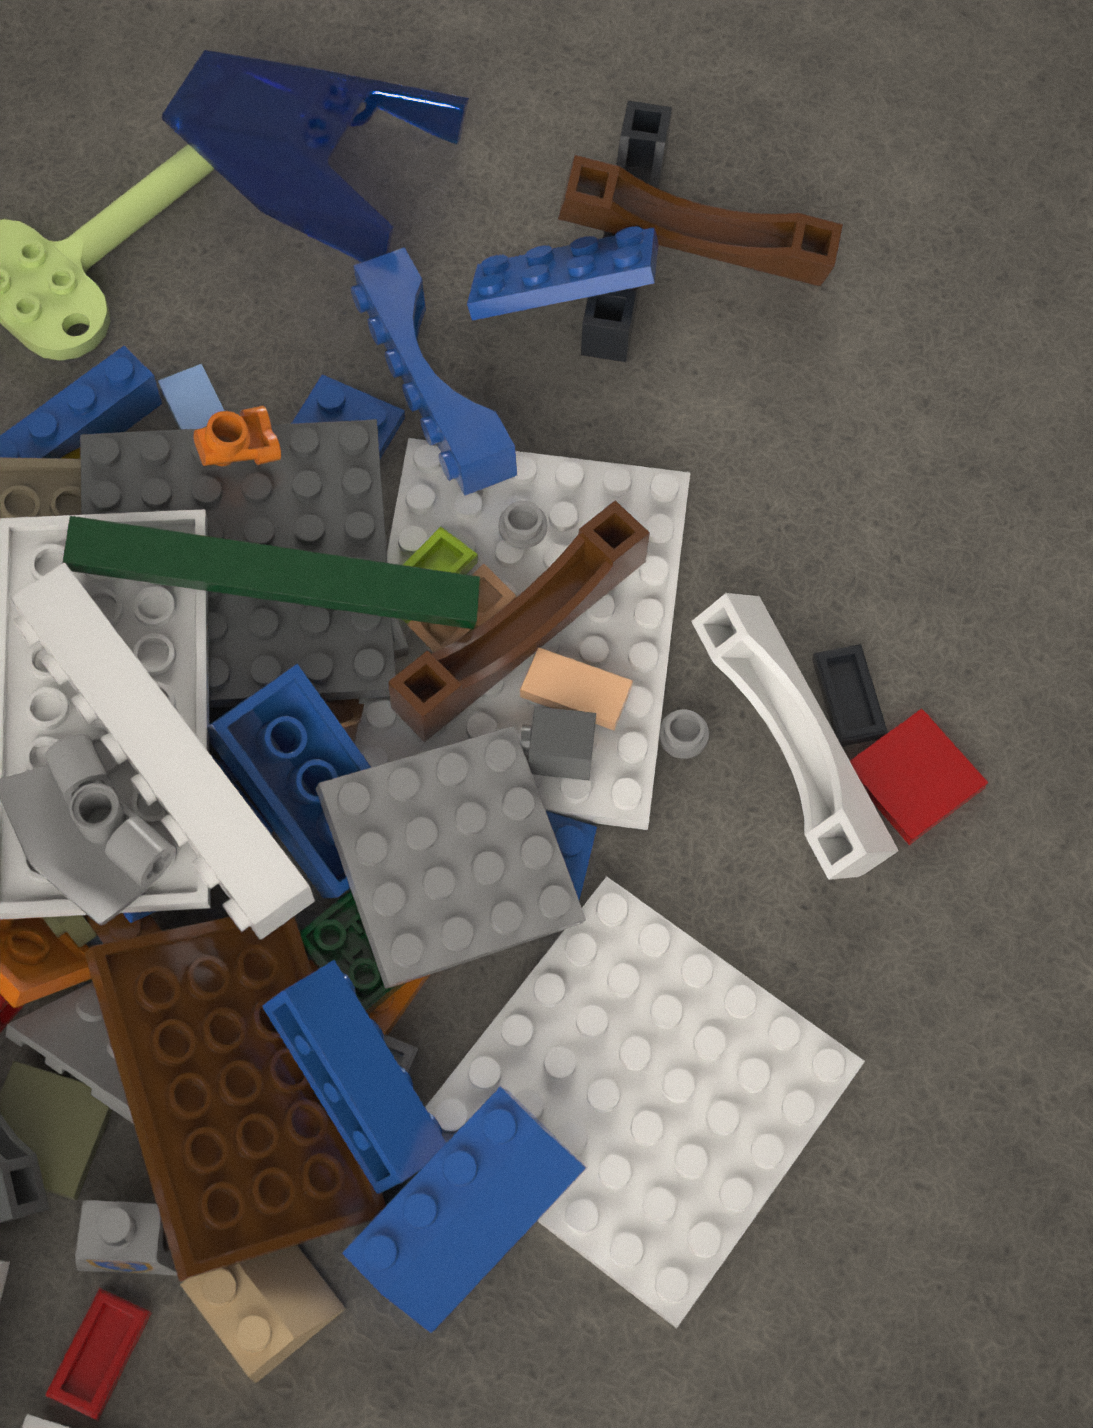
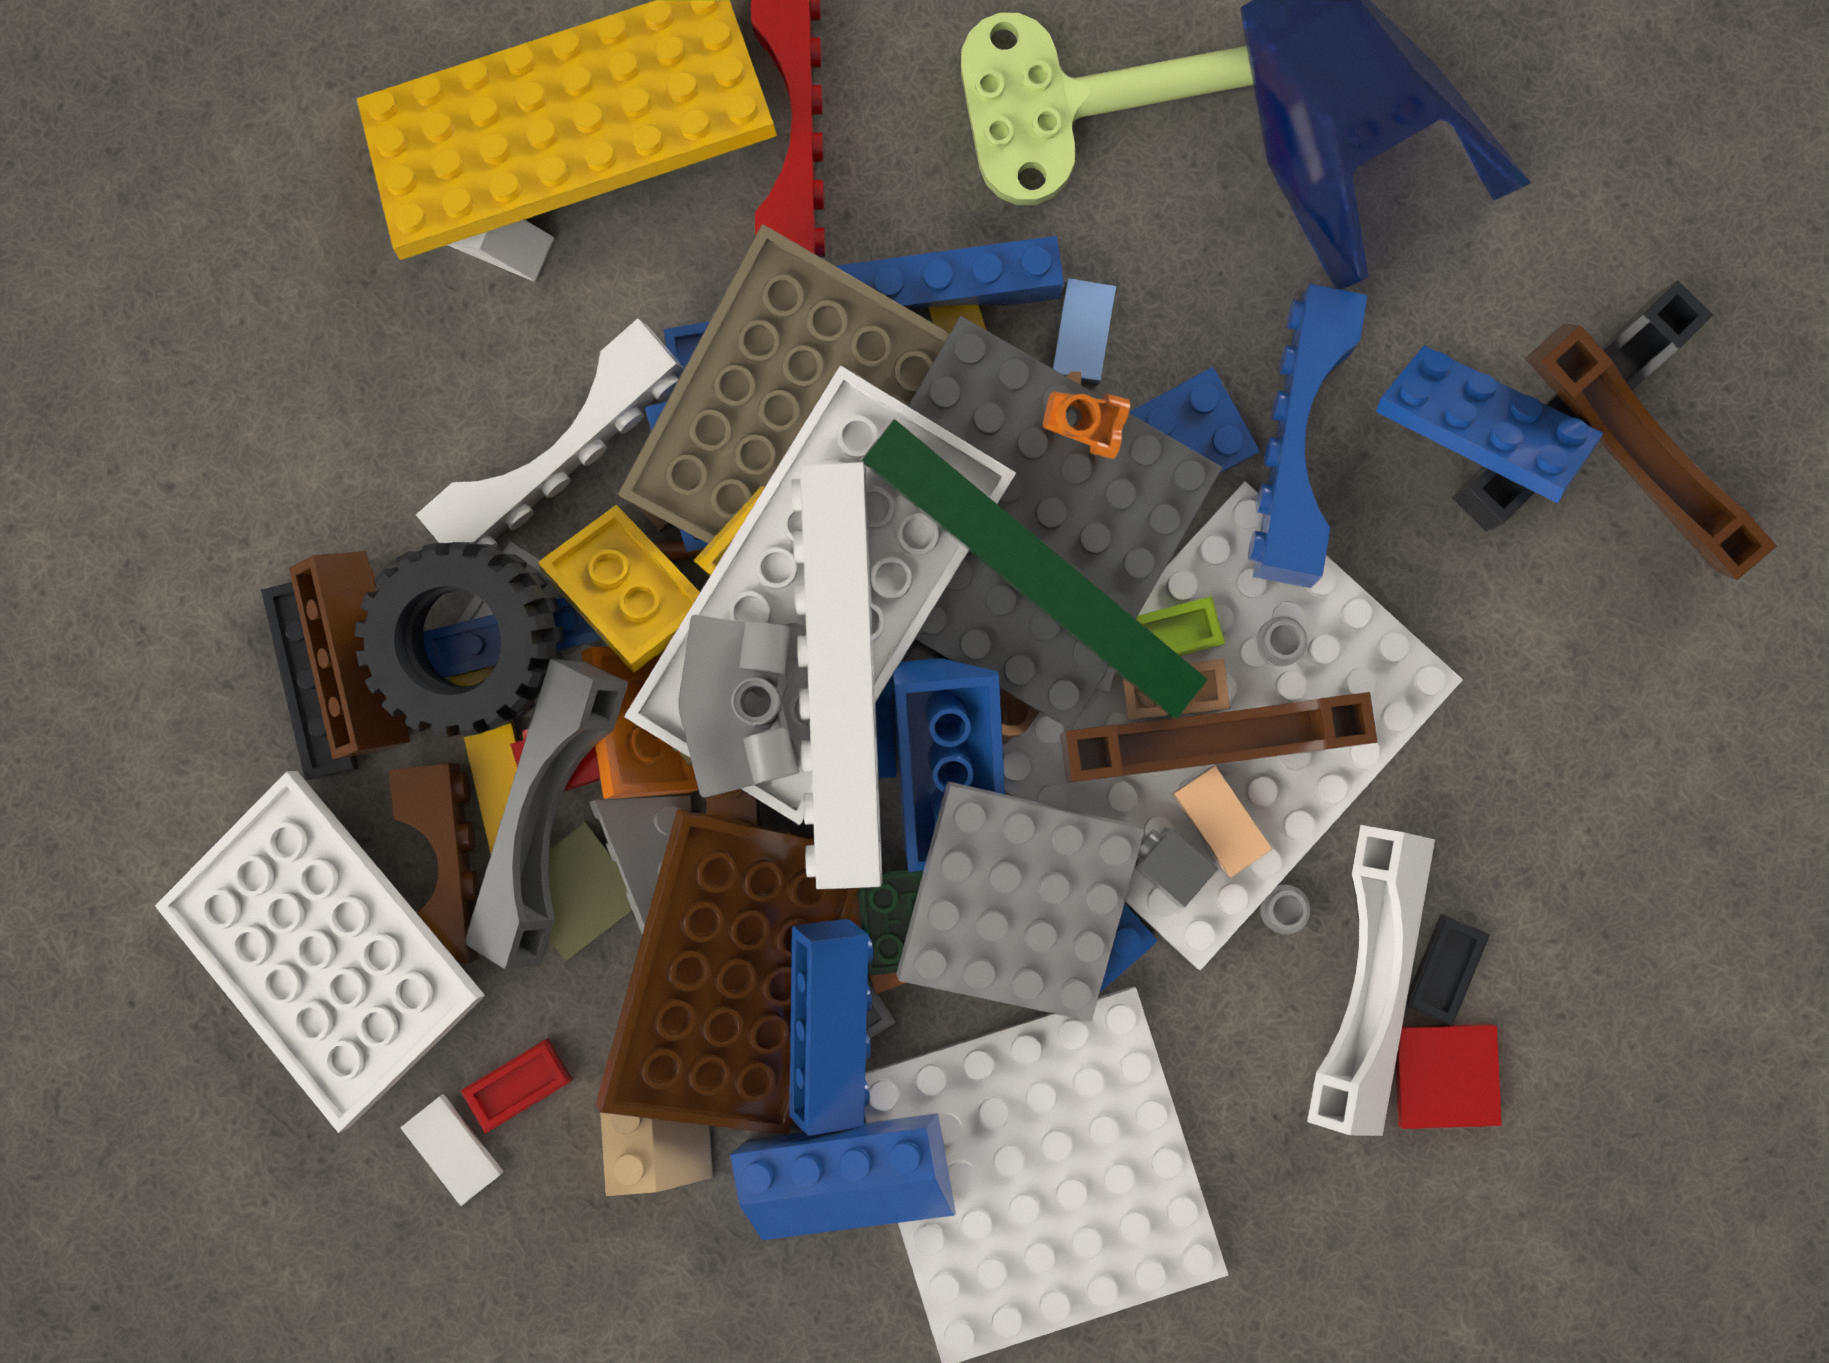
camera: 40 degrees right, 20 degrees up
light grey torso [75,1200,178,1276] -> none

